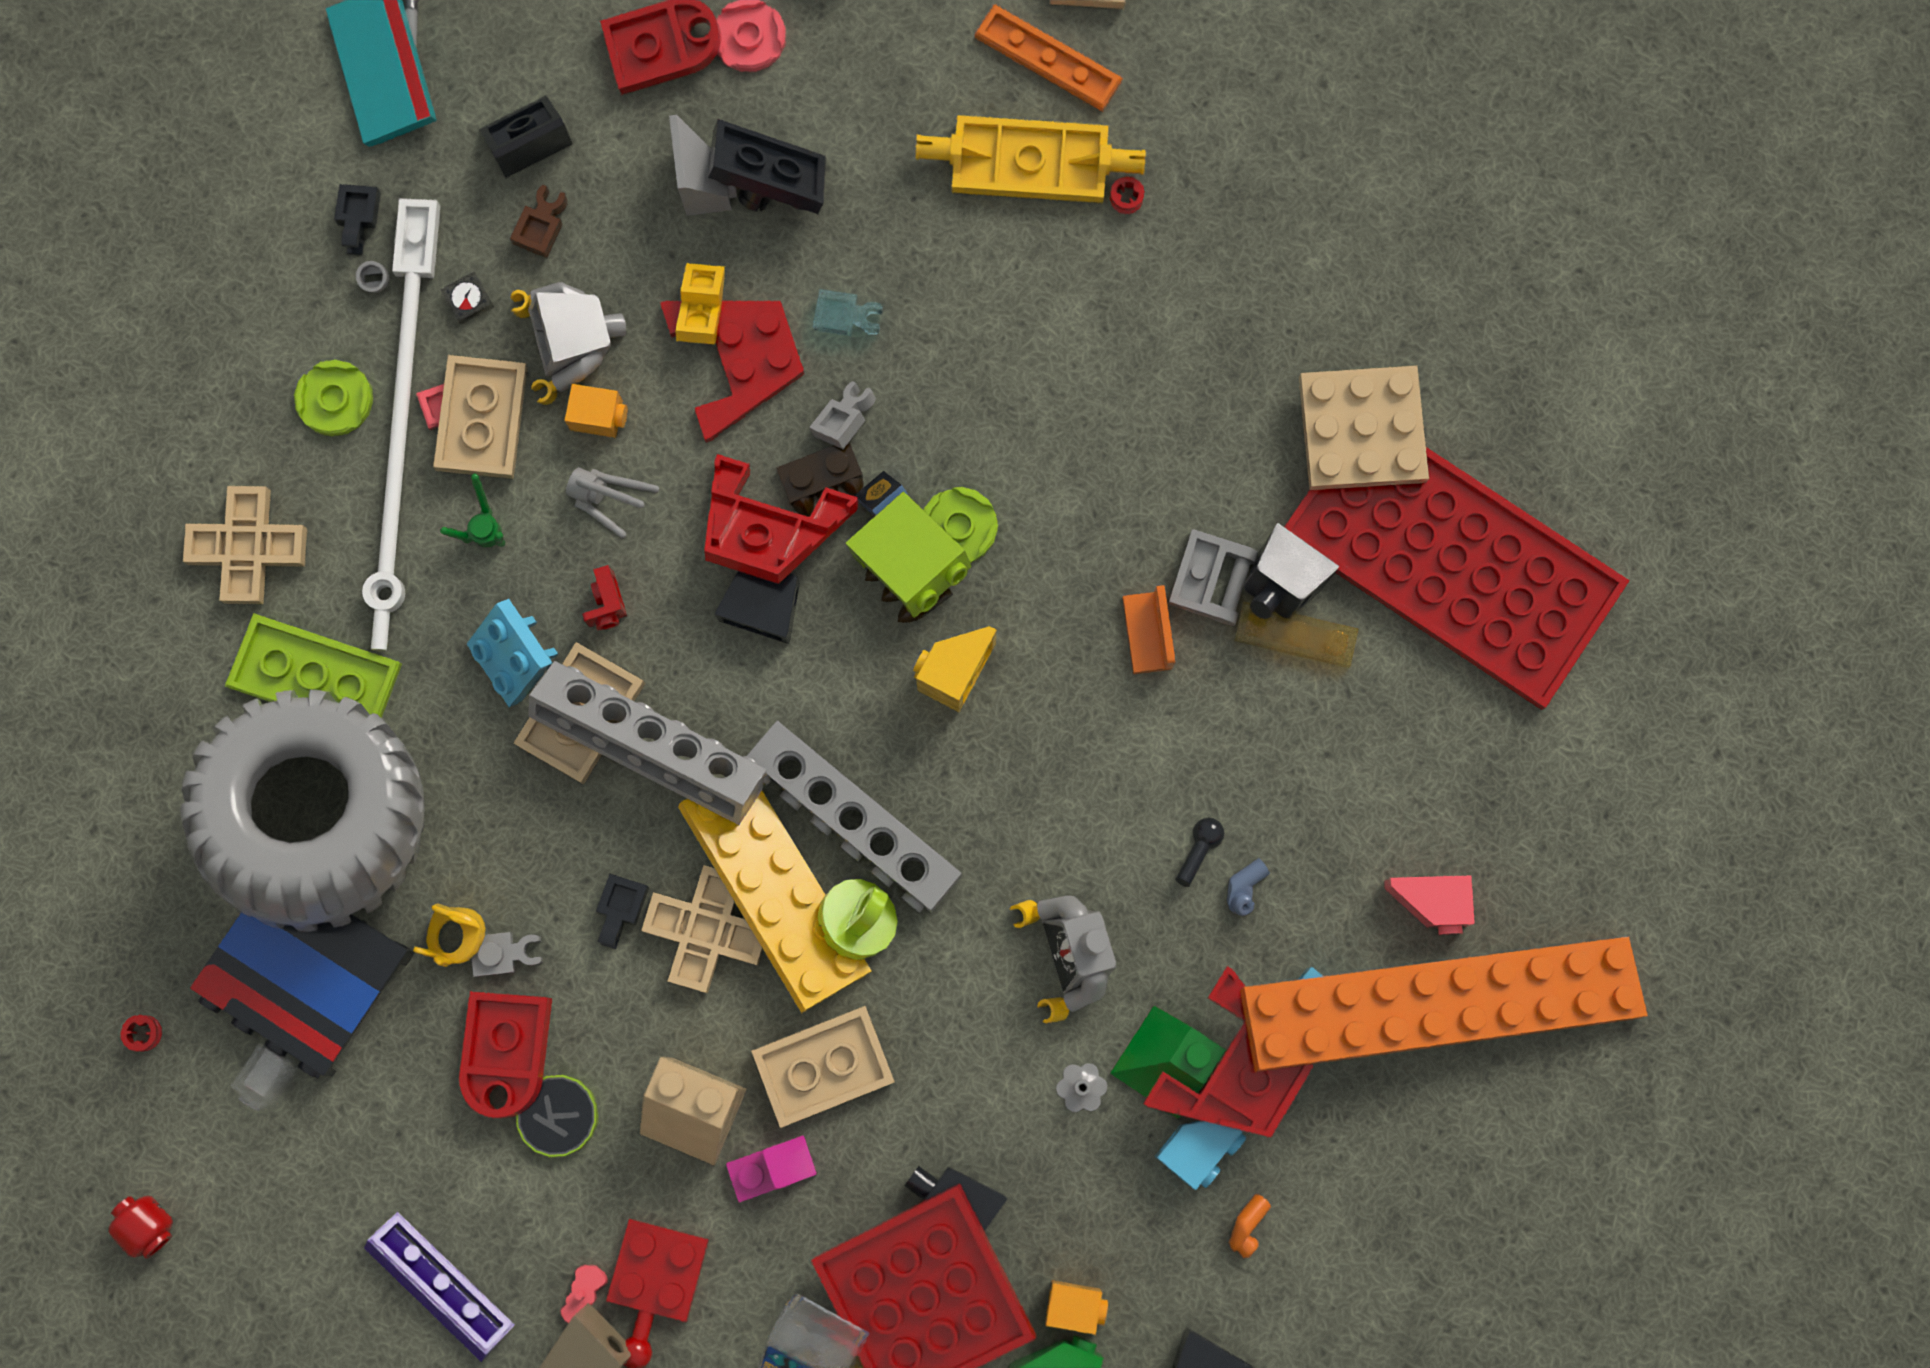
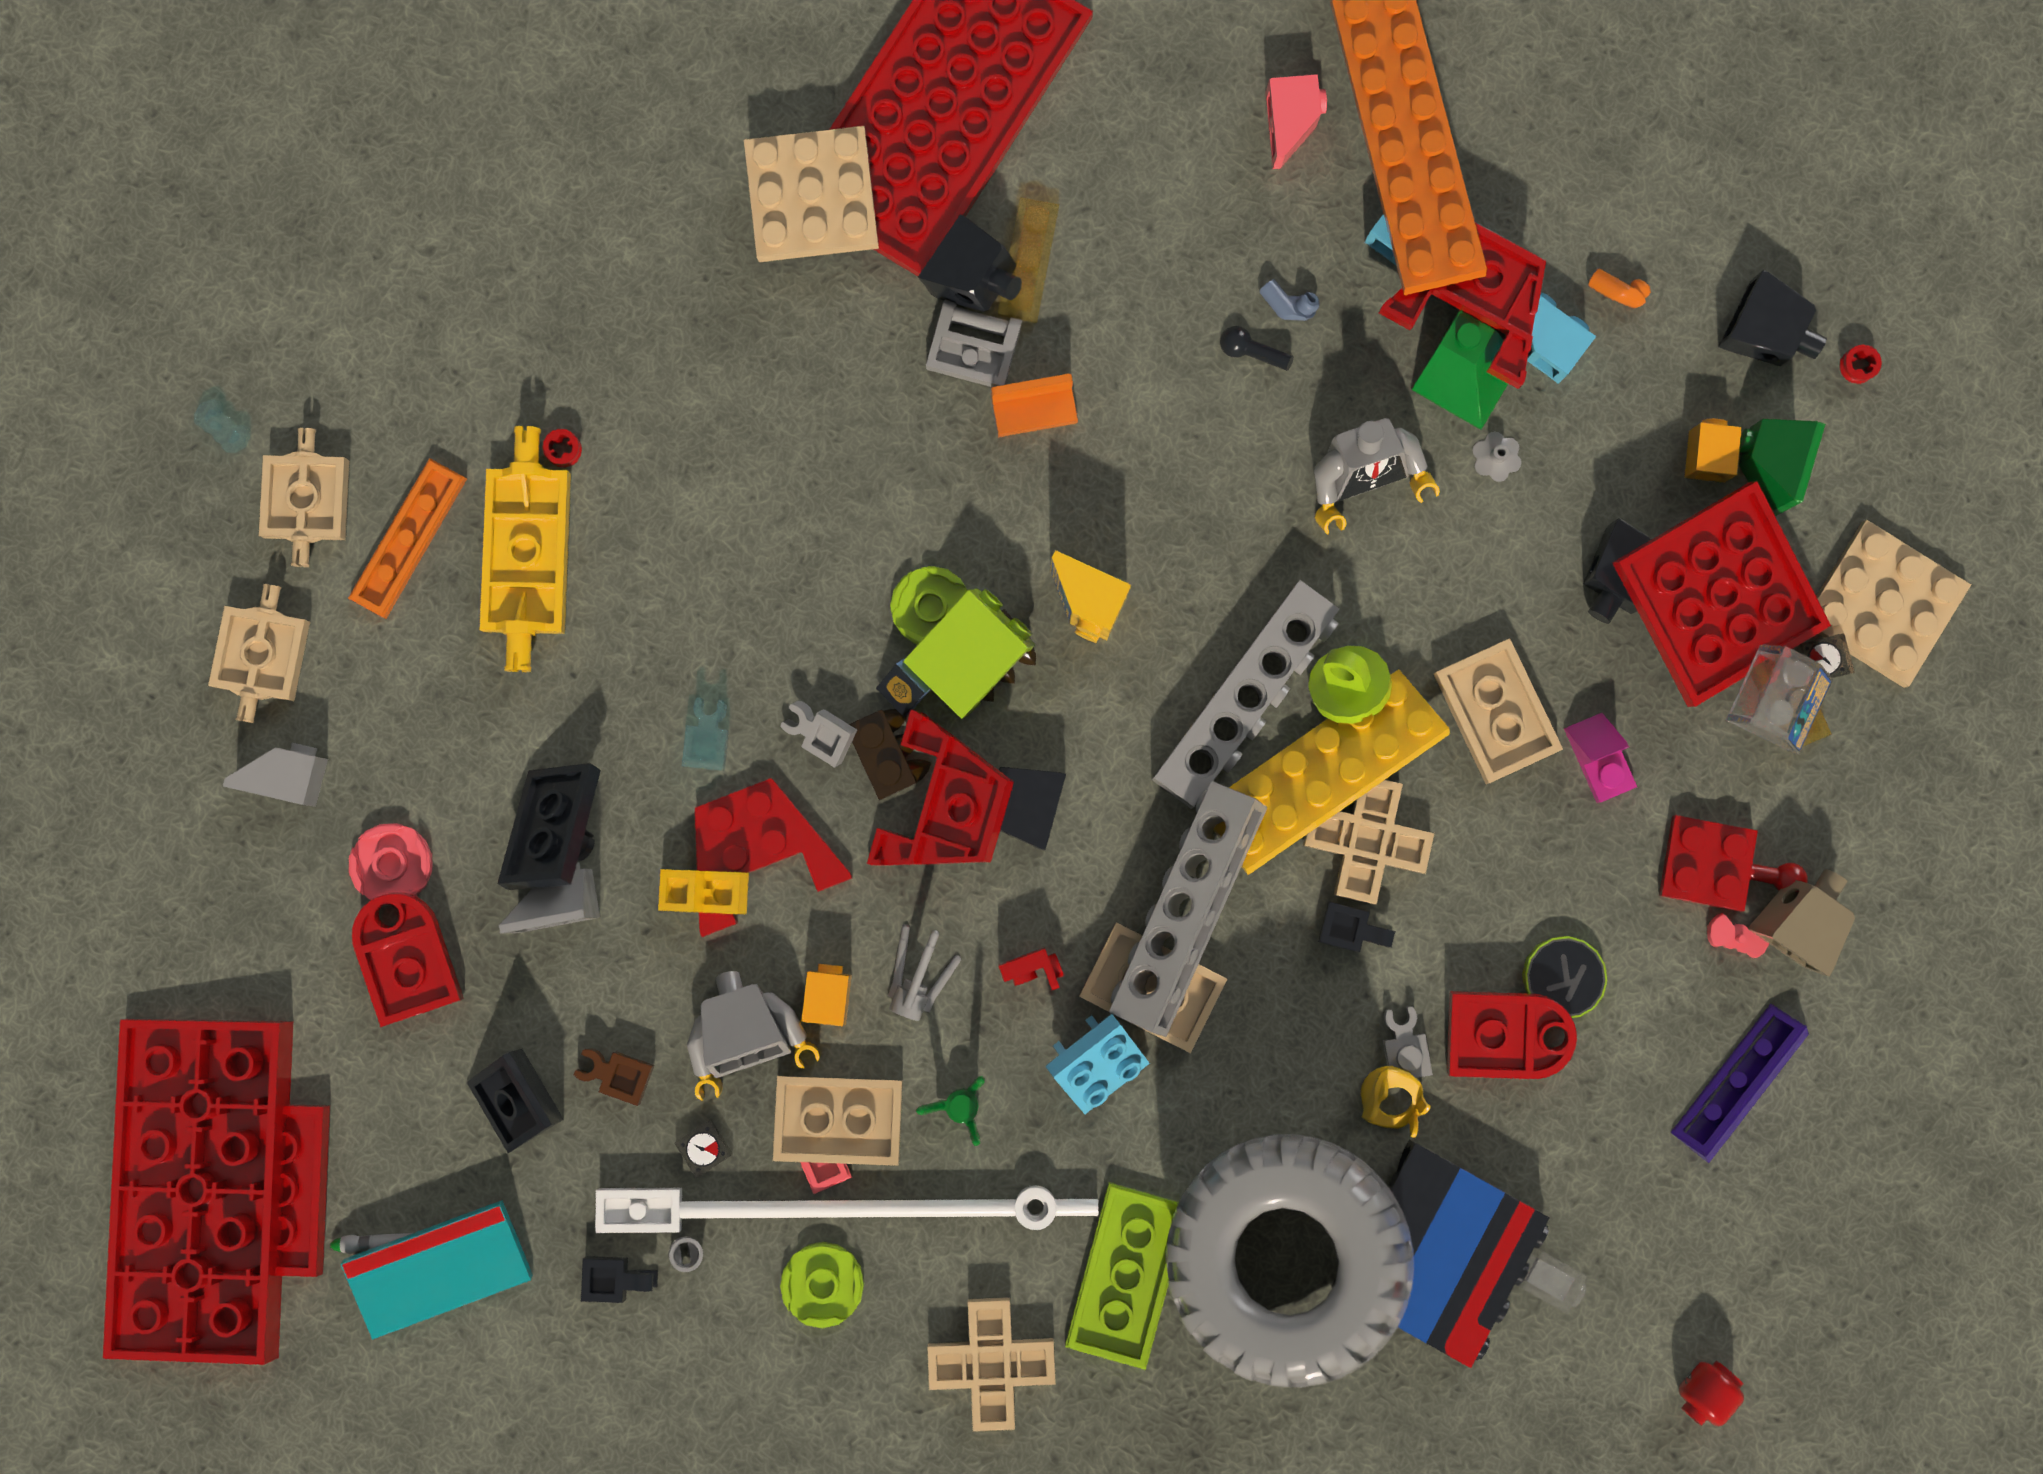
camera: 95 degrees left, 5 degrees up
red bush [120,1015,162,1052] -> none
tan slope [640,1057,747,1165] -> none

